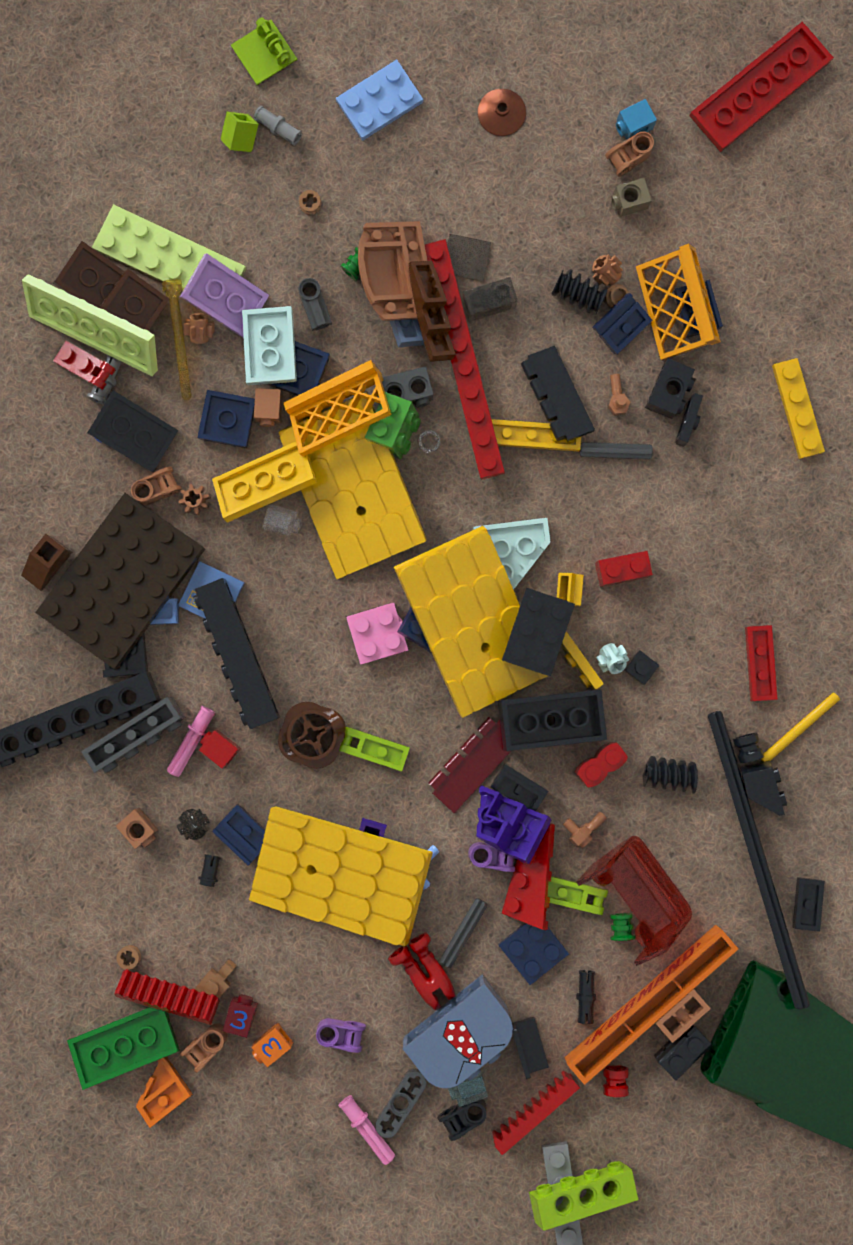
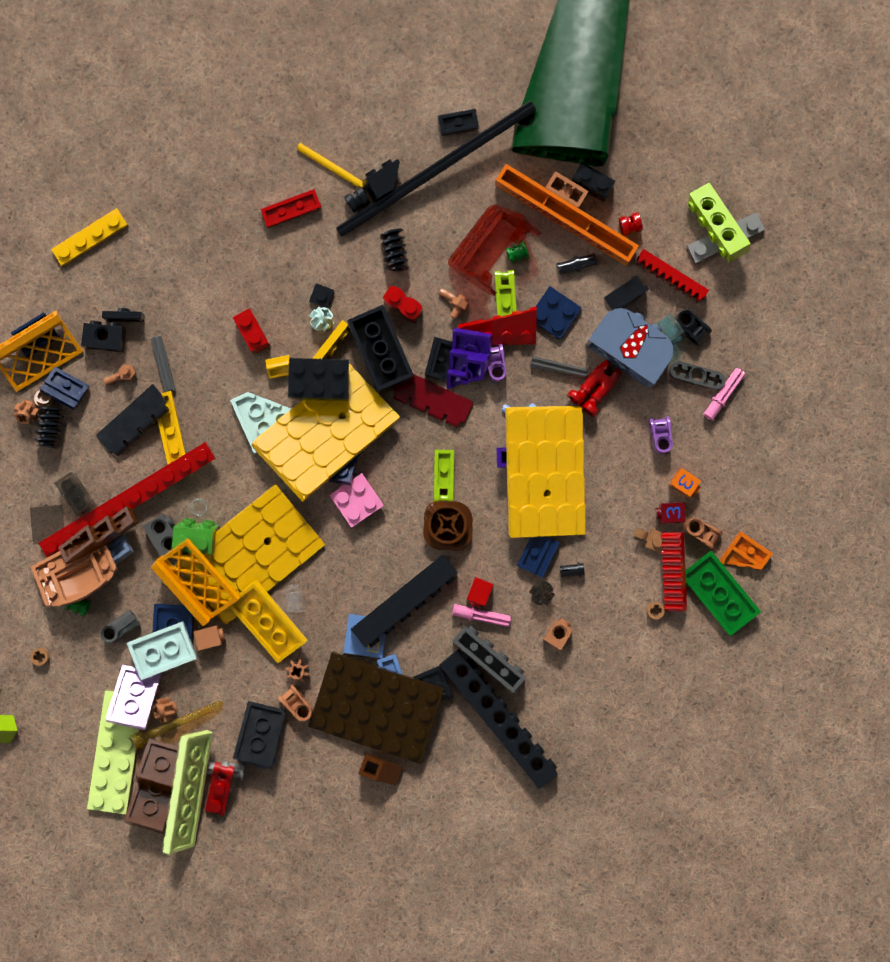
camera: 105 degrees left, 0 degrees up
dark blue plate [197,390,255,448] -> none

